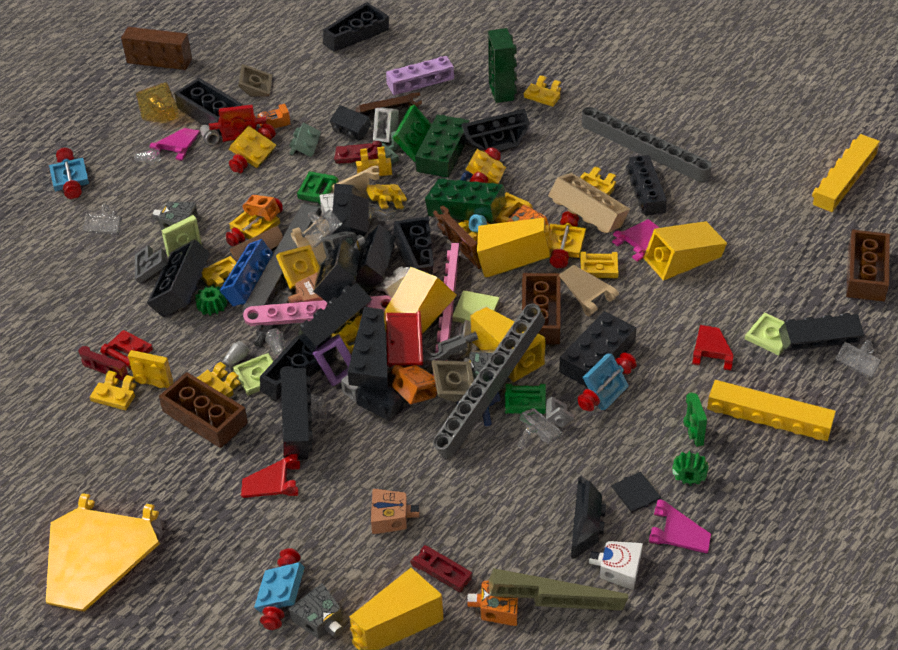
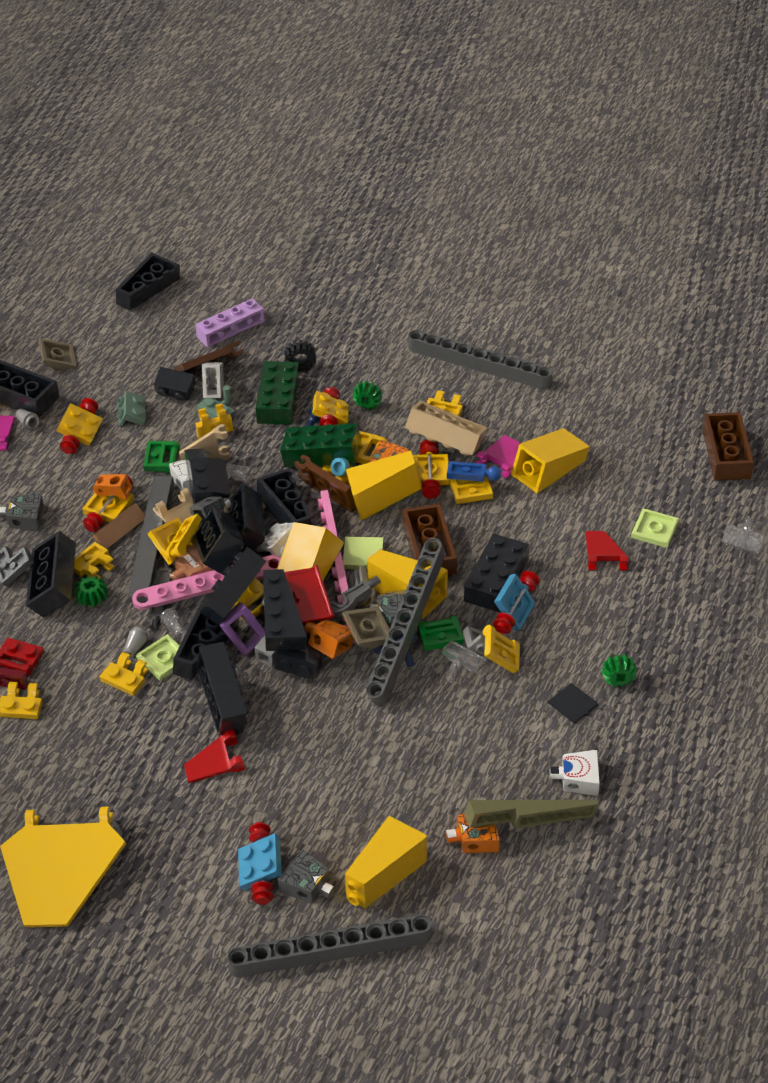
camera: 15 degrees left, 0 degrees up
yellow plate [128,350,174,388] -> none
reddish brown brick [159,372,248,449] -> none
yellowish green tile [161,215,202,257] -> none
red plate [209,105,267,141] -> none
blue brick [220,239,273,306] -> none
orange leg [257,104,291,129] -> none
clear plate [302,209,342,248] -> none
dark red plate [334,141,382,164] -> none
yellow plate [365,184,407,209] -> none
nougat torso [371,489,420,534] -> none
green plate [392,105,432,162] -> none
dark red plate [410,545,473,593] -> none
black wedge [462,109,530,152] -> none
dark green brick [488,28,517,103] -> none
yellow plate [524,75,561,107] -> none
tan flag [559,265,619,317] -> none
black wedge [571,476,606,558] -> none
black brick [626,155,667,216] -> none
dark pink flag [649,500,711,553] -> none
green plate [683,393,707,447] -> none
yellow brick [707,380,836,441] -> none
black brick [779,313,864,351] -> none
yellow brick [812,134,880,212] -> none
none -> yellow plate [165,514,202,561]
none -> black tyre [284,340,316,372]
none -> green gear [352,380,383,410]
none -> blue plate [447,461,502,482]
none -> yellow plate [483,625,520,673]

